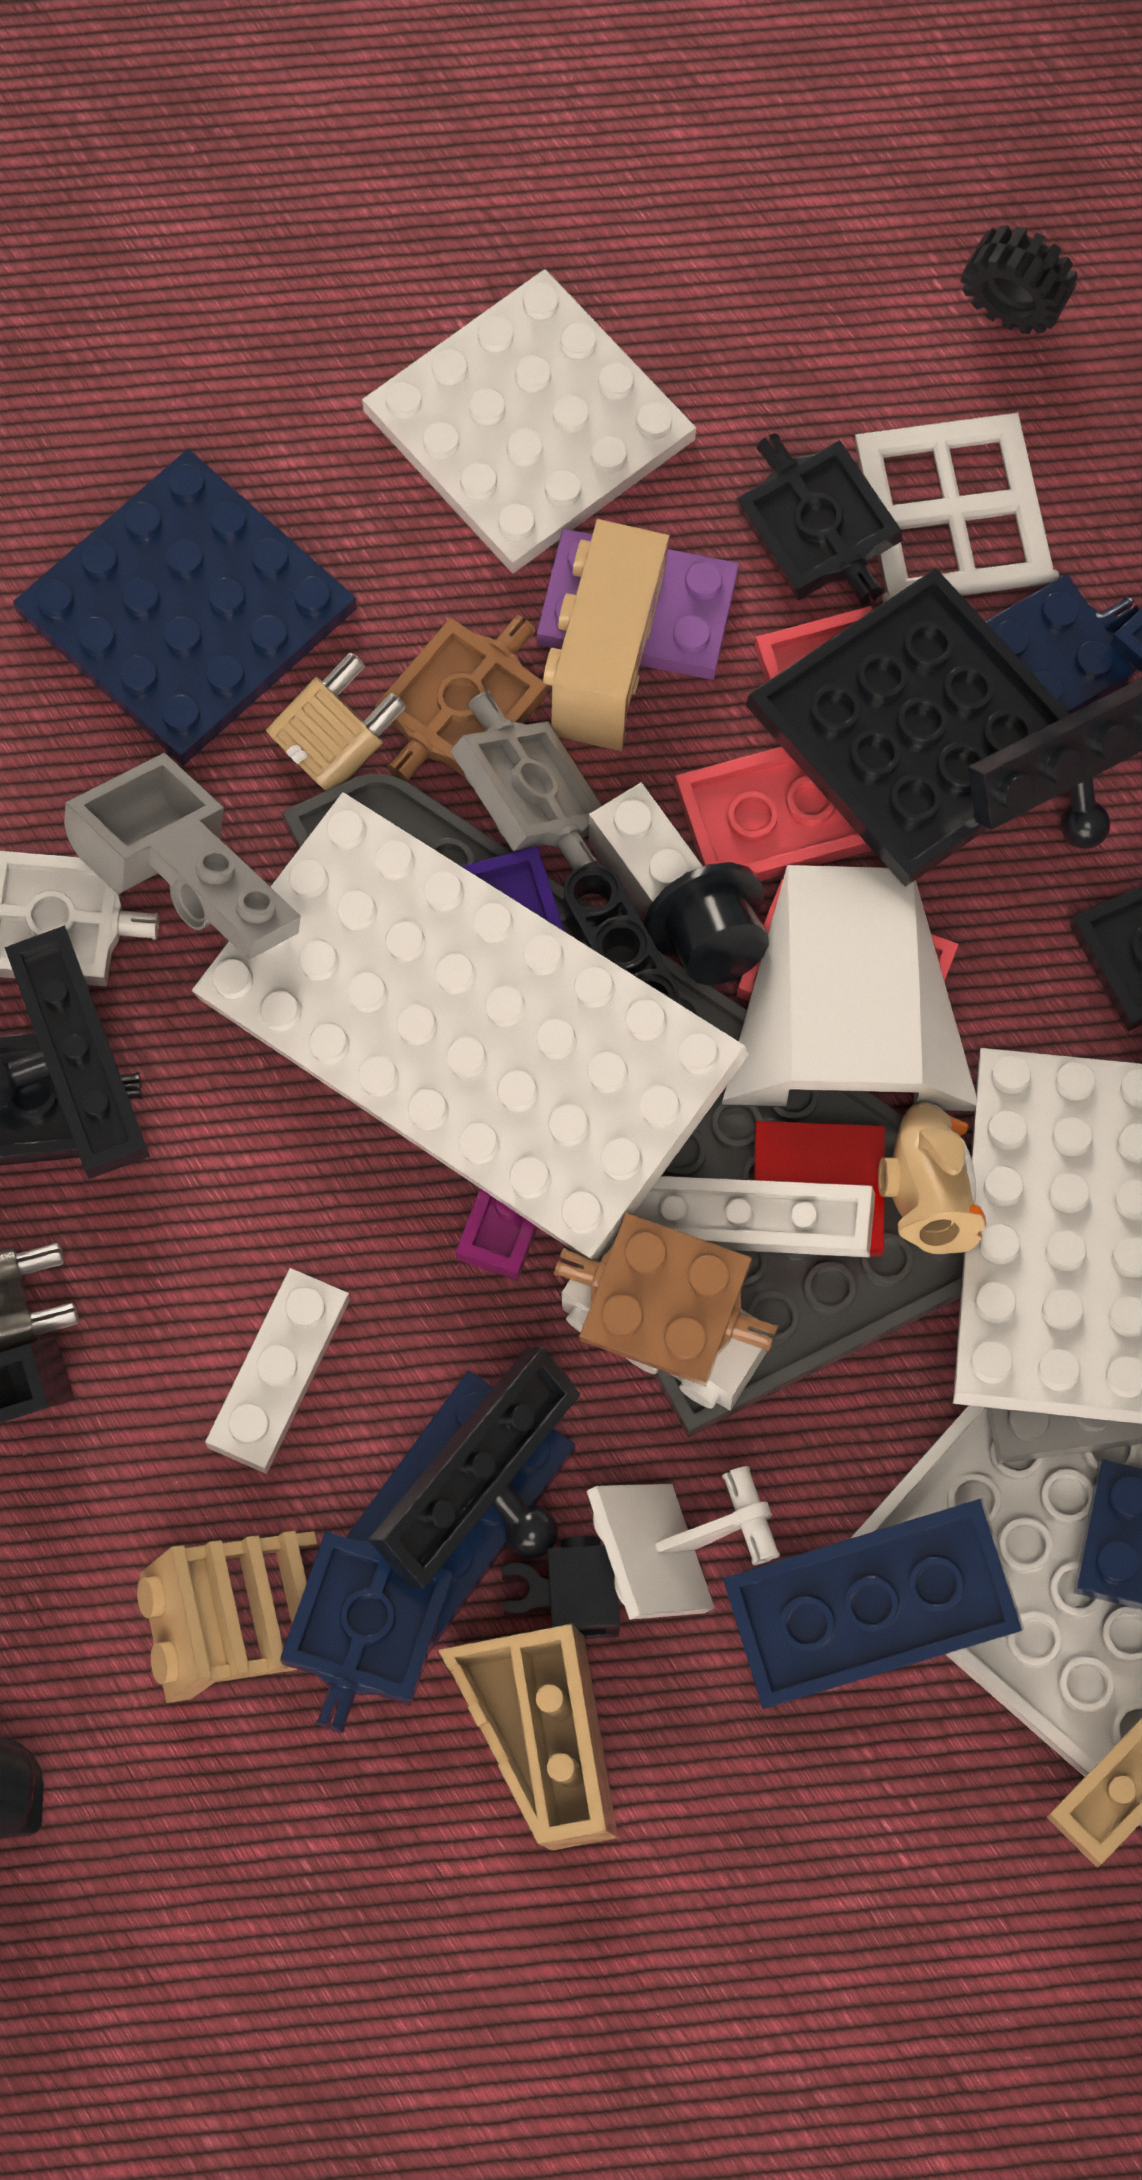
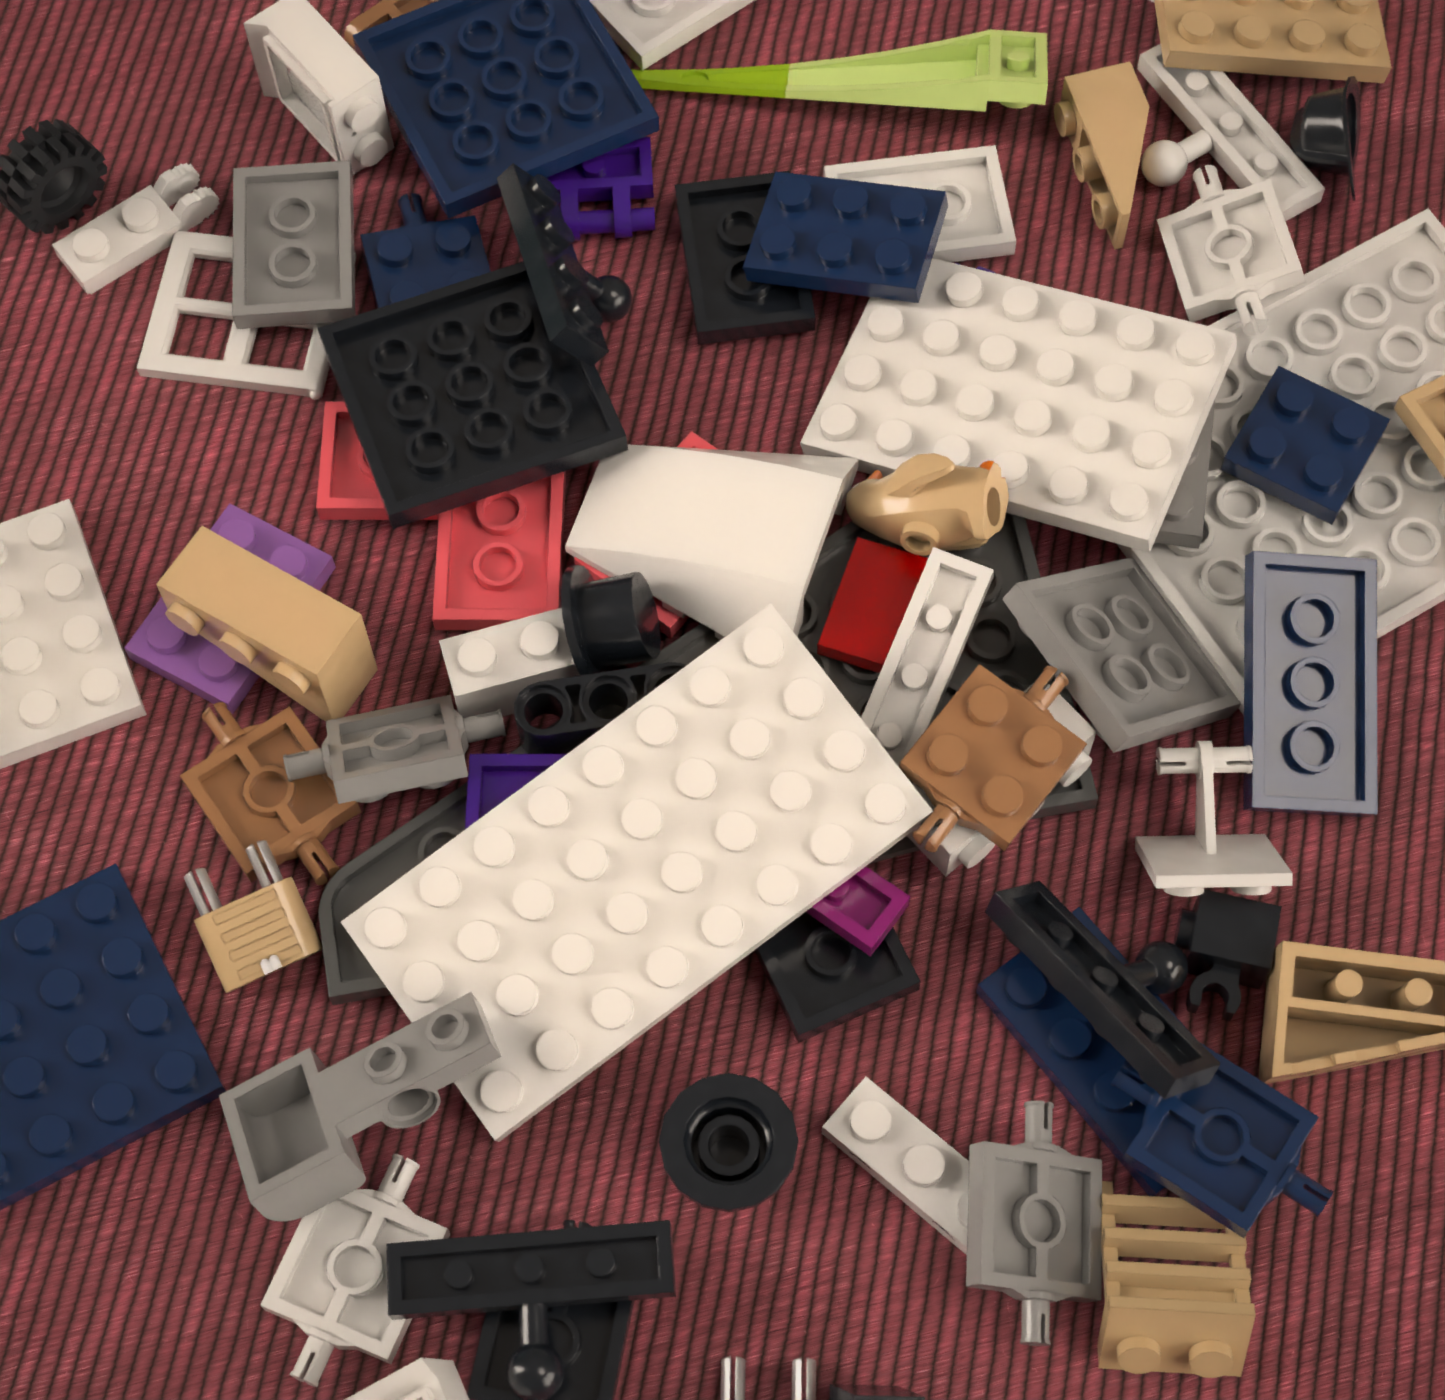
camera: 70 degrees left, 5 degrees down
black plate [737,433,902,605] -> none
none -> white hinge [52,163,220,294]
none -> light grey plate [232,160,356,329]
none -> black piece [659,1073,798,1212]
none -> black plate [754,912,921,1043]
none -> light grey plate [966,1100,1102,1346]
none -> light grey plate [1002,557,1241,753]

